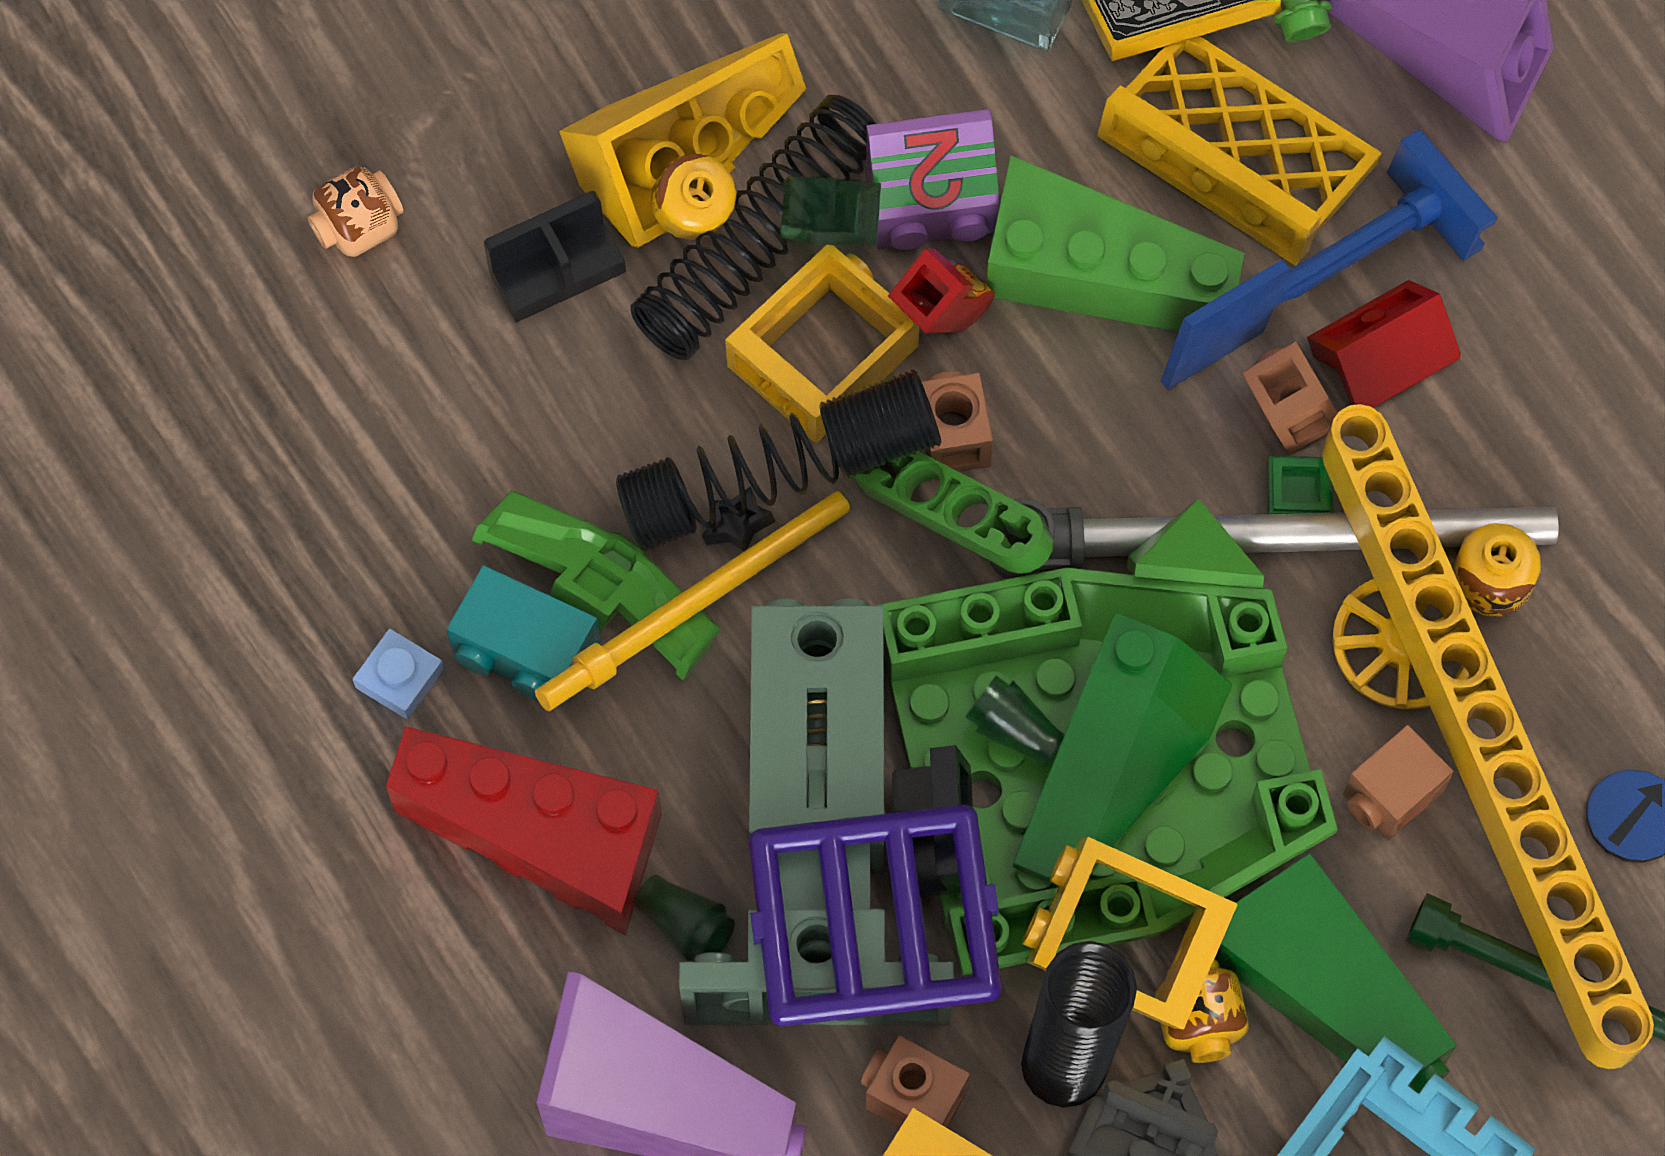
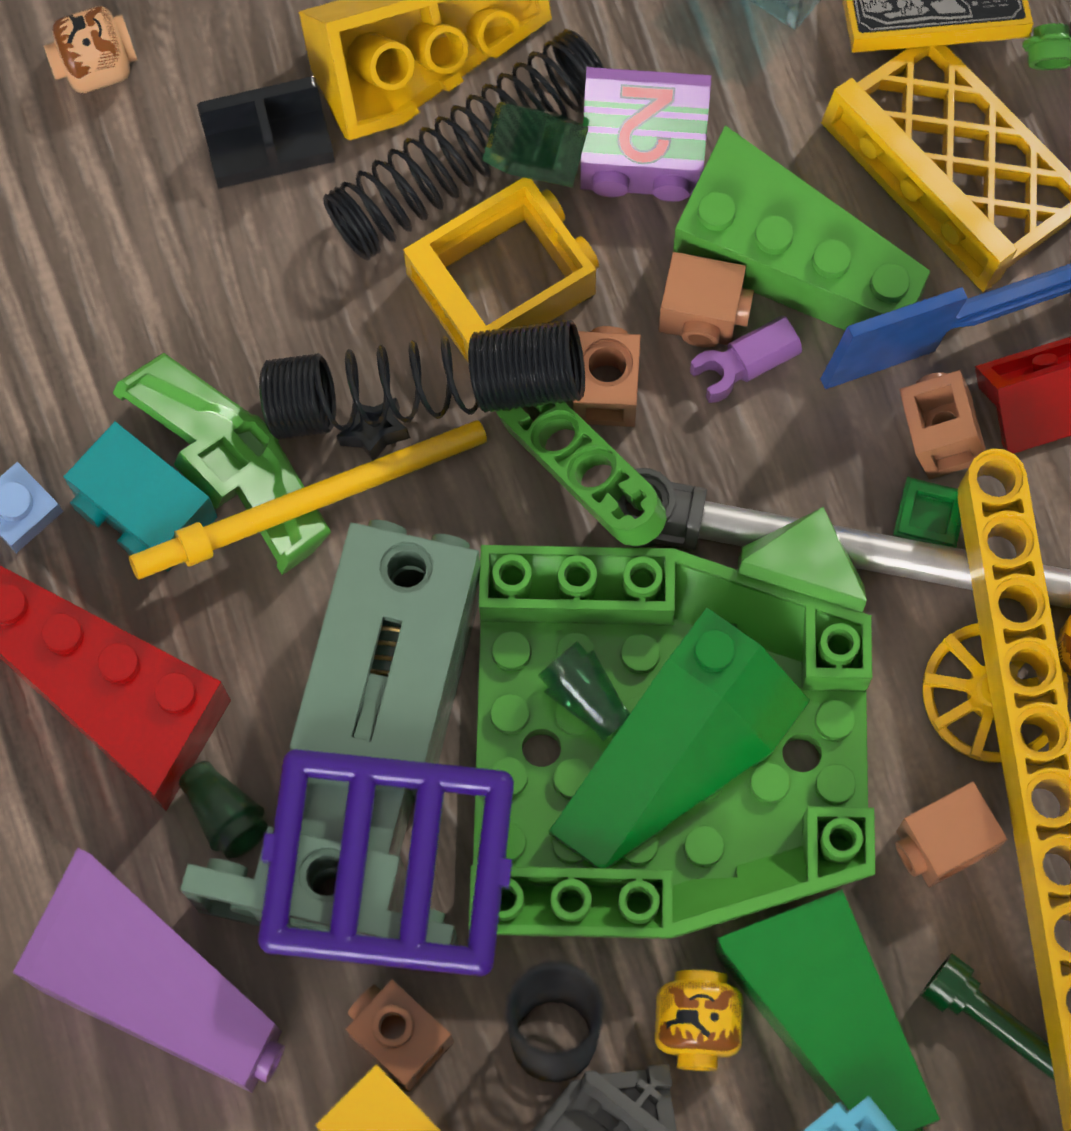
camera: 15 degrees right, 5 degrees up
yellow head [651,153,737,240] -> none
black panel [885,745,973,897] -> none
red leg [888,248,995,334] -> none
yellow window [1022,837,1238,1030] -> none
none -> nougat brick [659,252,754,347]
none -> medium lavender bar [690,315,802,403]

